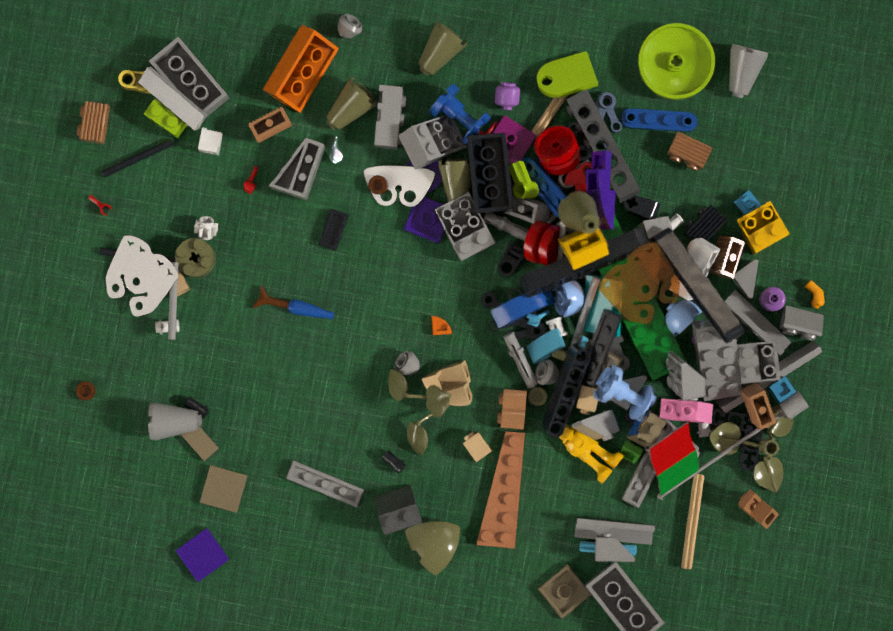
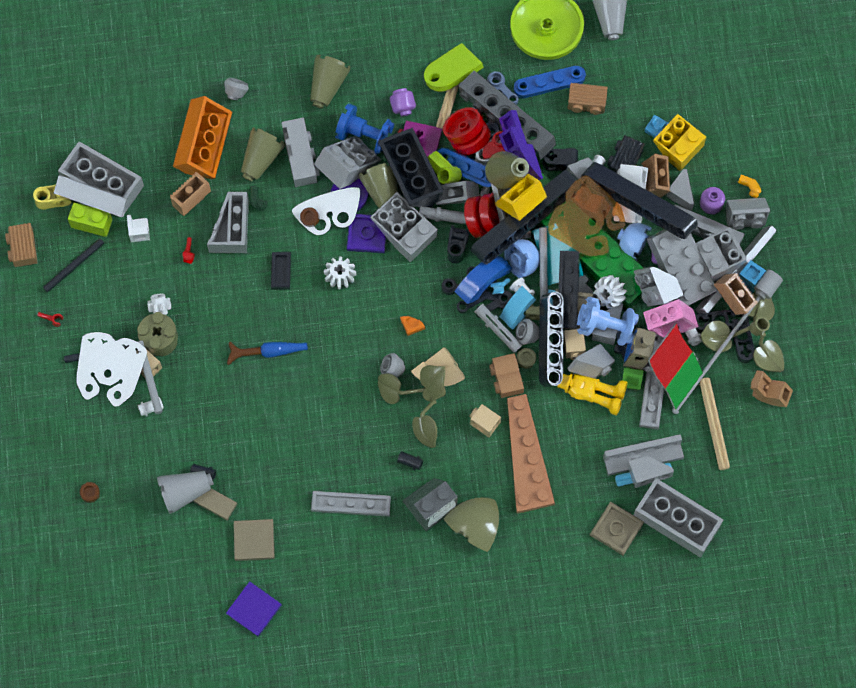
camera: 20 degrees left, 15 degrees down
none -> white gear [324,256,356,290]
none -> white gear [593,275,627,308]

